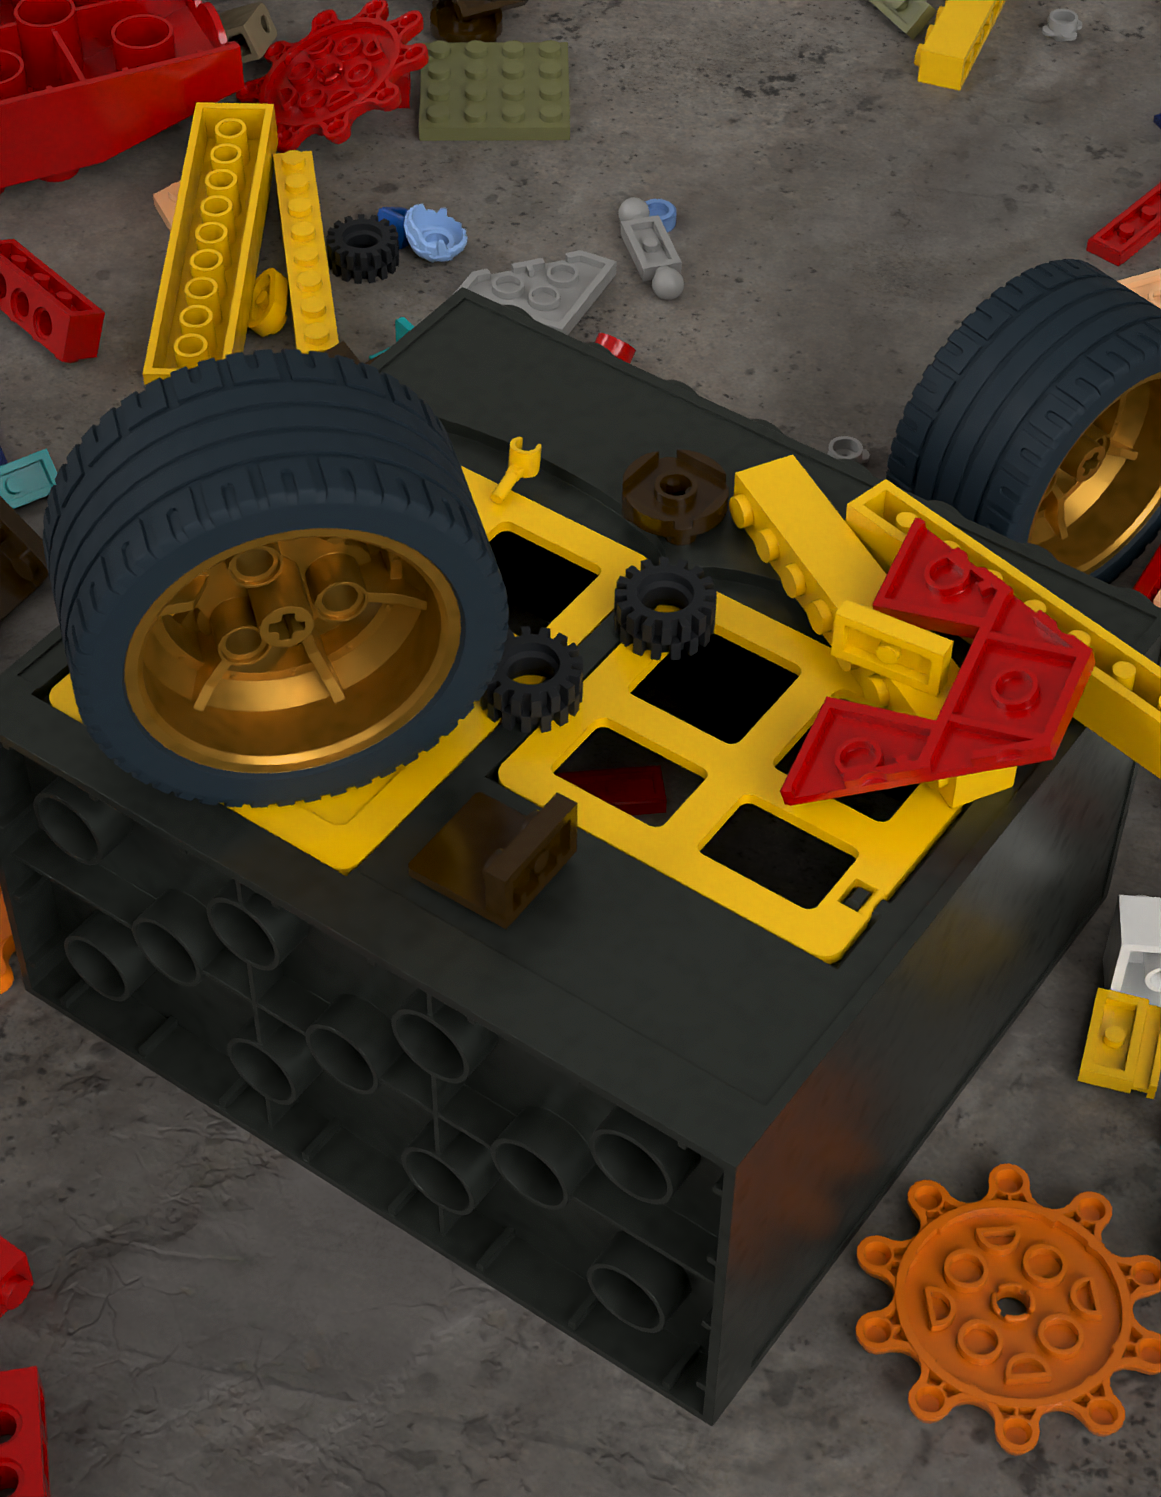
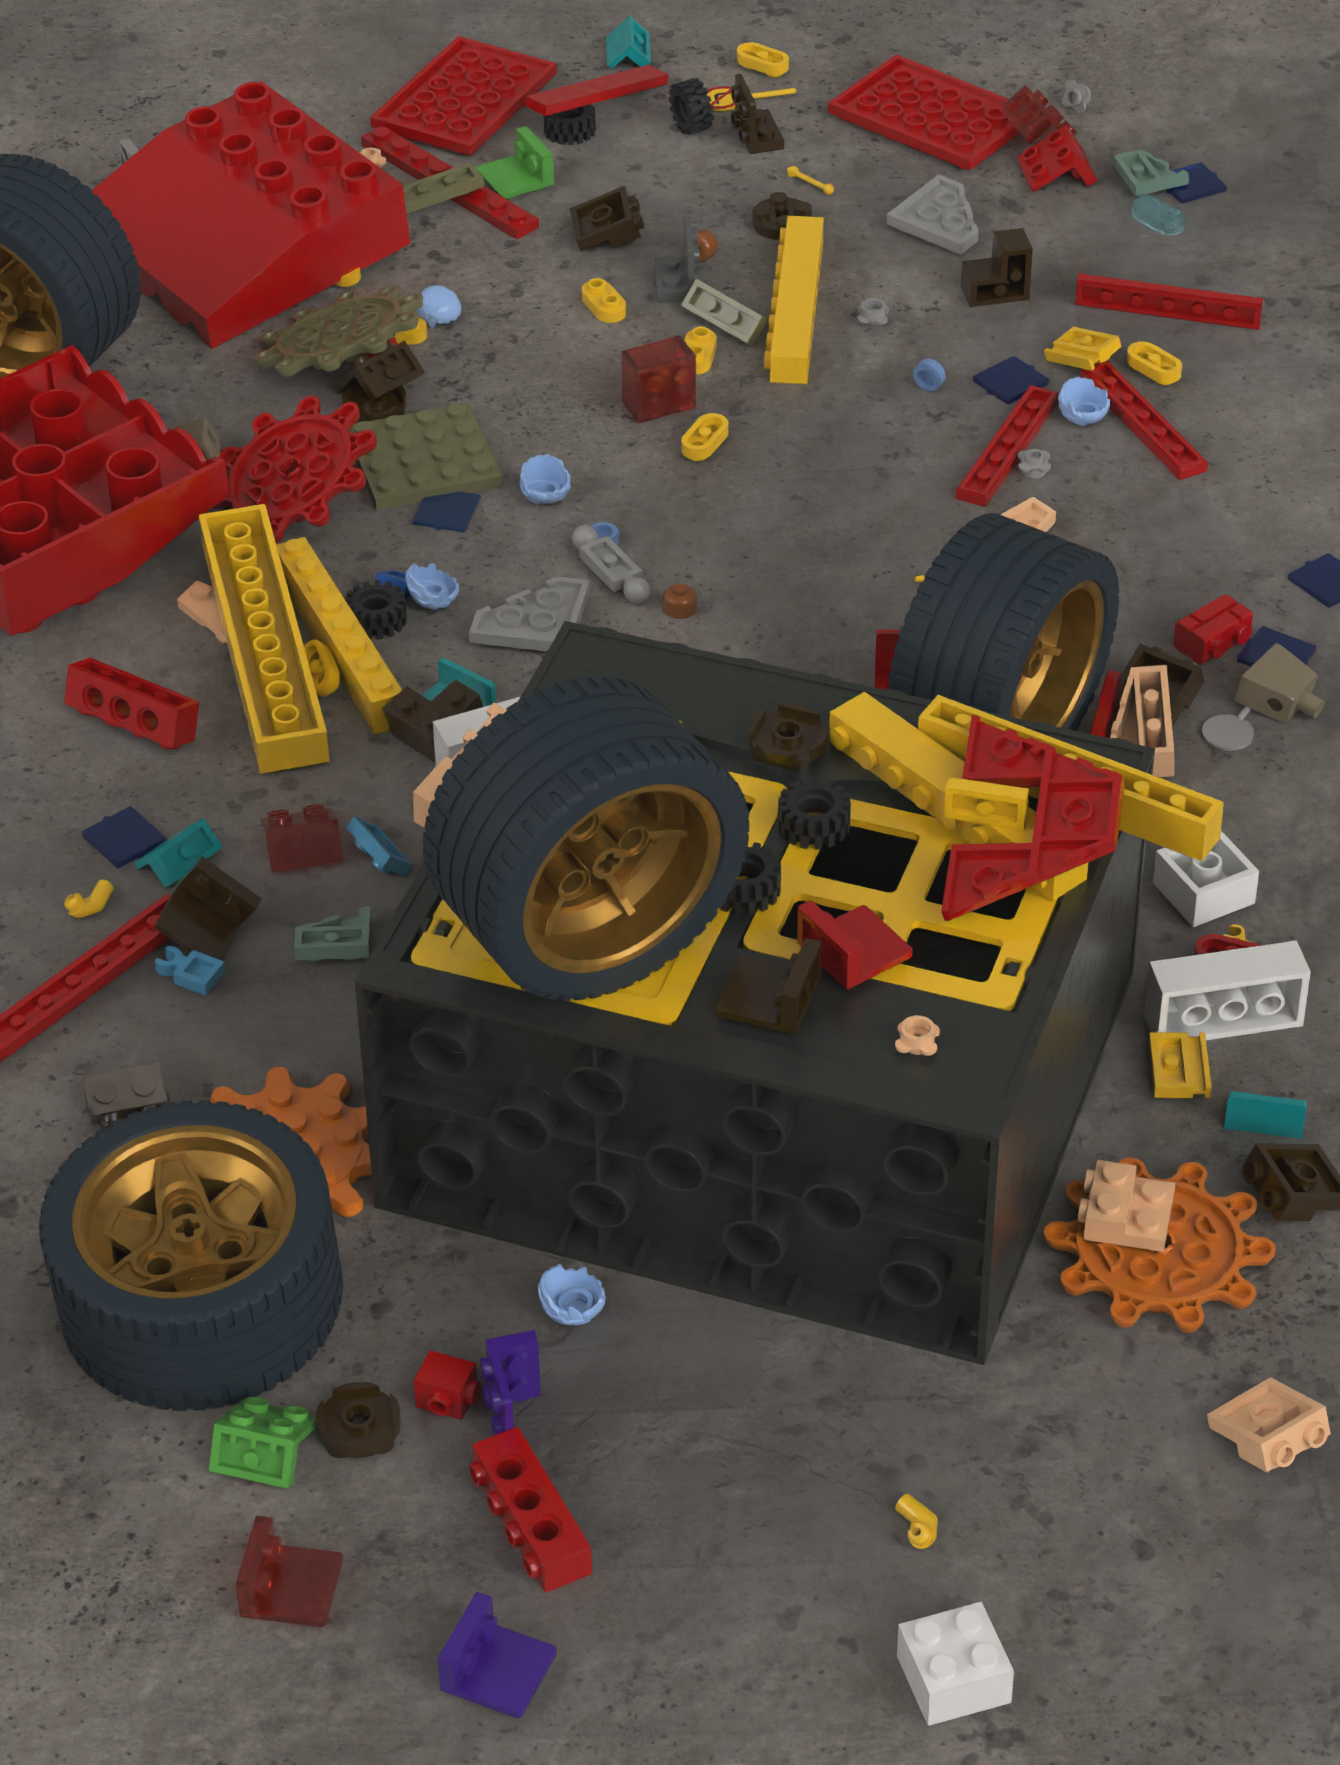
camera: 15 degrees left, 5 degrees down
none -> clear blue piece [412,491,481,533]
none -> dark purple bracket [480,1330,541,1436]
none -> light blue hair [519,454,571,505]
none -> light blue hair [538,1264,606,1326]
none -> clear red brick [621,335,696,424]
none -> dark orange piece [663,584,697,619]
none -> yellow plate [680,326,717,374]
none -> yellow plate [681,413,729,461]
none -> red bracket [798,900,913,990]
none -> light nougat plate [895,1015,940,1056]
none -> medium blue tile [913,358,946,392]
none -> light nougat plate [1078,1160,1176,1252]

